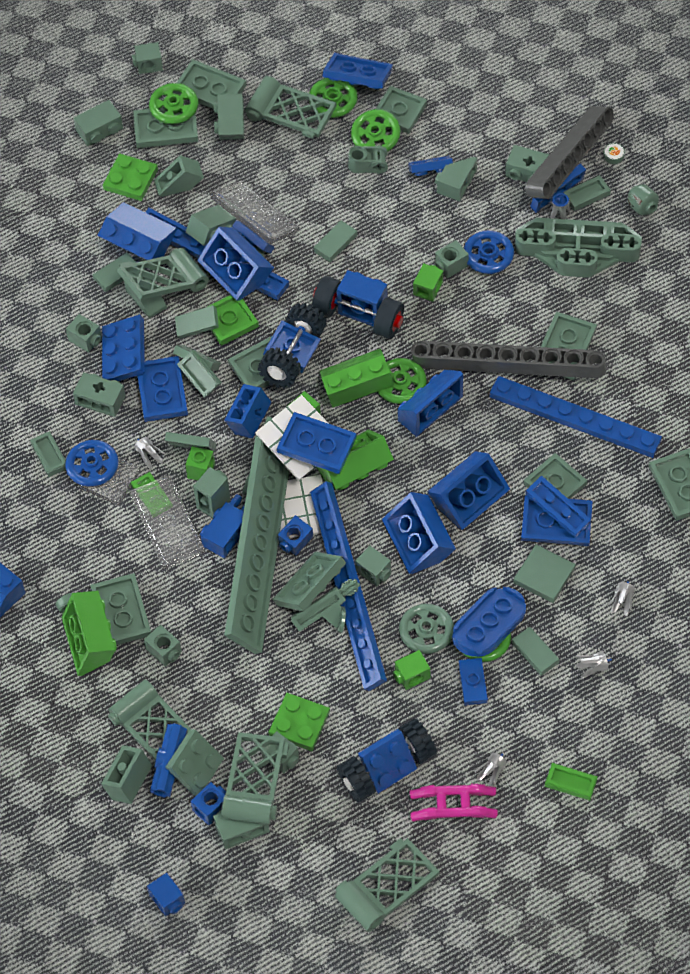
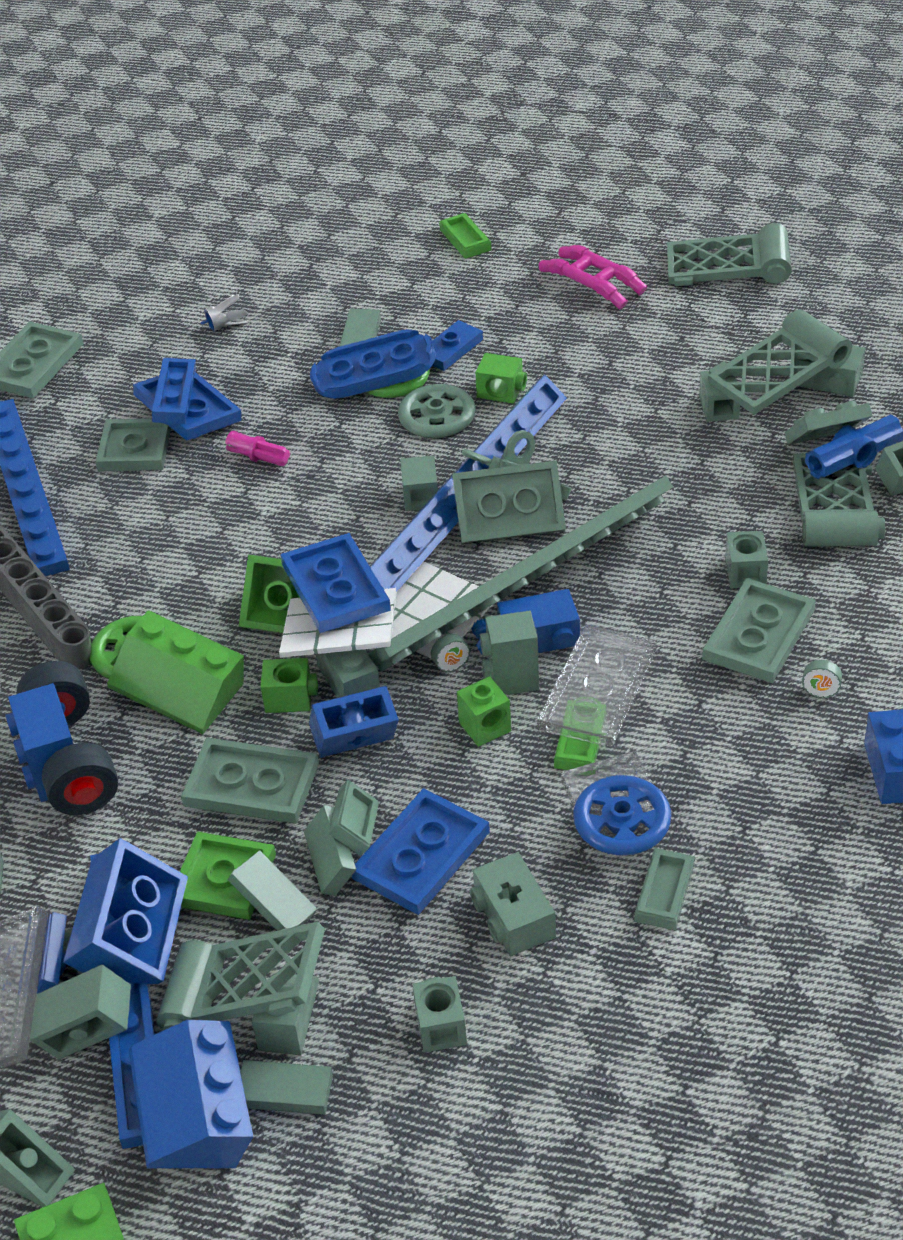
camera: 135 degrees left, 15 degrees down
bright green slope [62,591,117,676] -> none
blue plate [102,314,145,381] -> none
flat silver piece [134,437,165,470] -> none
sand green tile [165,432,217,452] -> none
blue brick [190,782,226,826] -> none
plate [258,303,327,389] -> none
bright green plate [269,693,330,752] -> none
blue brick [278,515,313,556] -> none
plate [336,718,437,803] -> none
blue slope [382,492,456,574] -> none
blue slope [398,370,463,437] -> none
blue slope [427,451,510,530] -> none
flat silver piece [474,753,507,786] -> none
sand green tile [513,545,576,603] -> none
flat silver piece [576,652,612,679] -> none
none -> dark pink axle [225,431,290,466]

